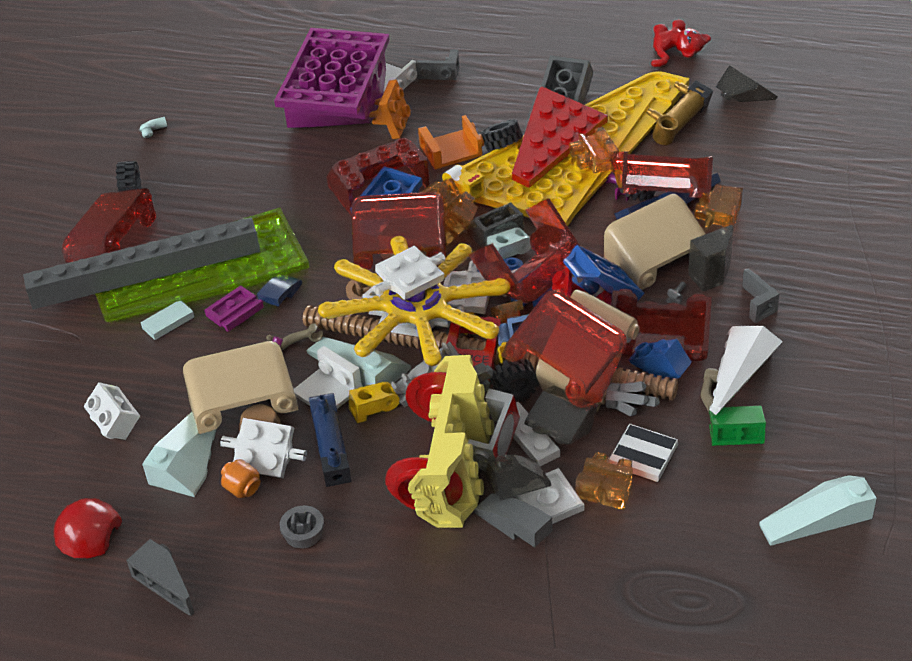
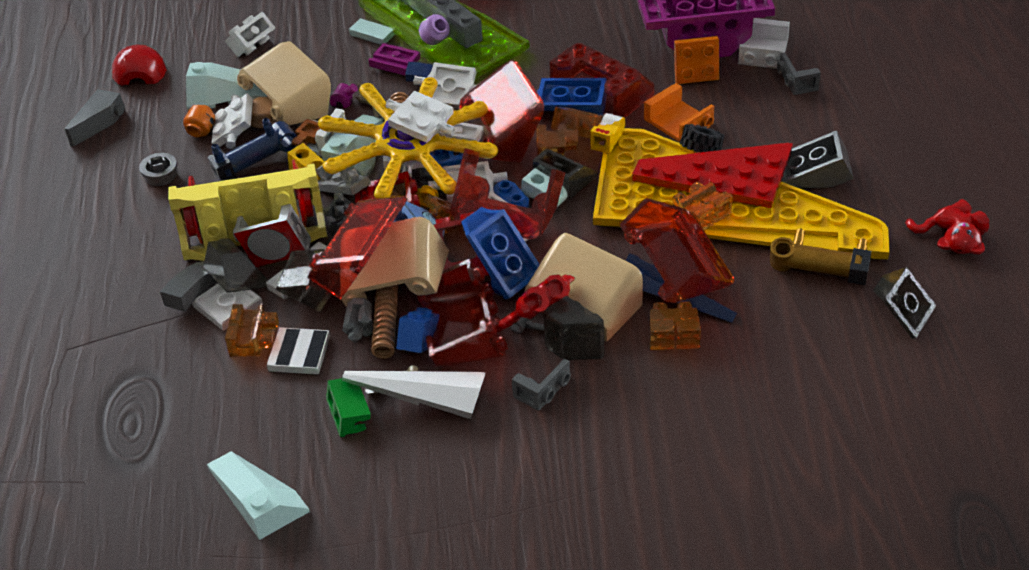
camera: 70 degrees right, 0 degrees up
none -> dark orange plate [292,119,320,155]
none -> white plate [413,62,486,109]
none -> lavender head [419,14,450,45]
none -> red animal [499,274,575,329]

